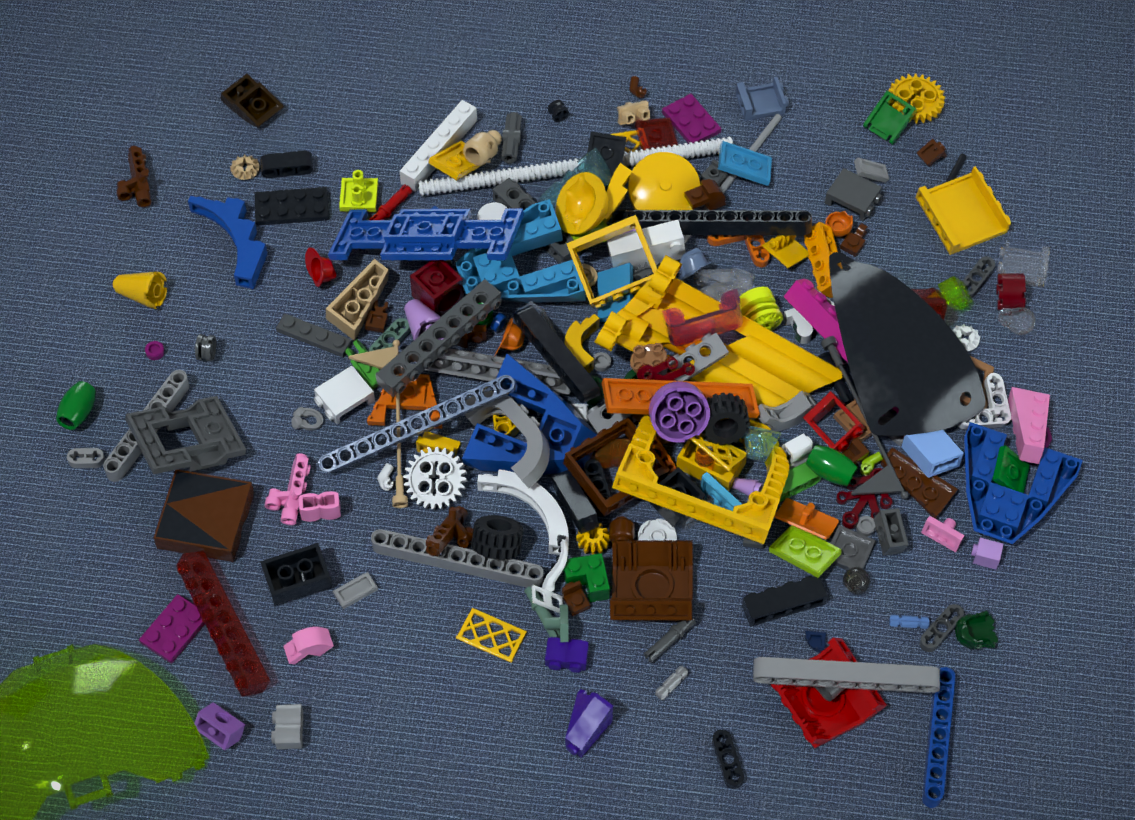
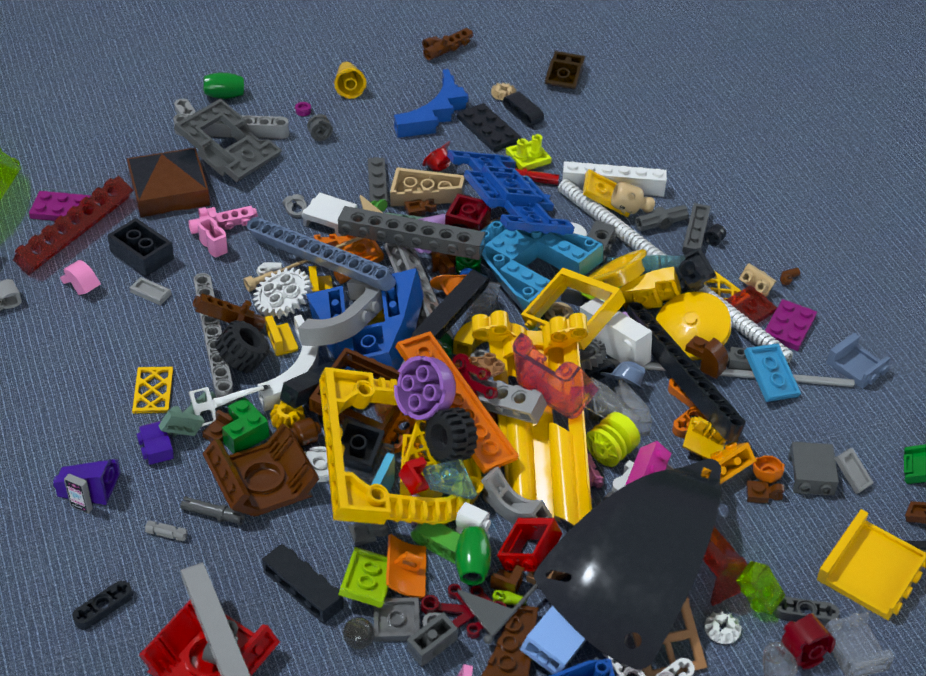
camera: 60 degrees right, 15 degrees down
dark blue tile [805,631,826,653] -> none
none -> tile [64,474,93,514]
none -> yellow panel [265,315,298,356]
none -> red panel [398,456,429,495]
none -> black hips [675,259,706,292]
none -> dark grey plate [682,203,711,253]

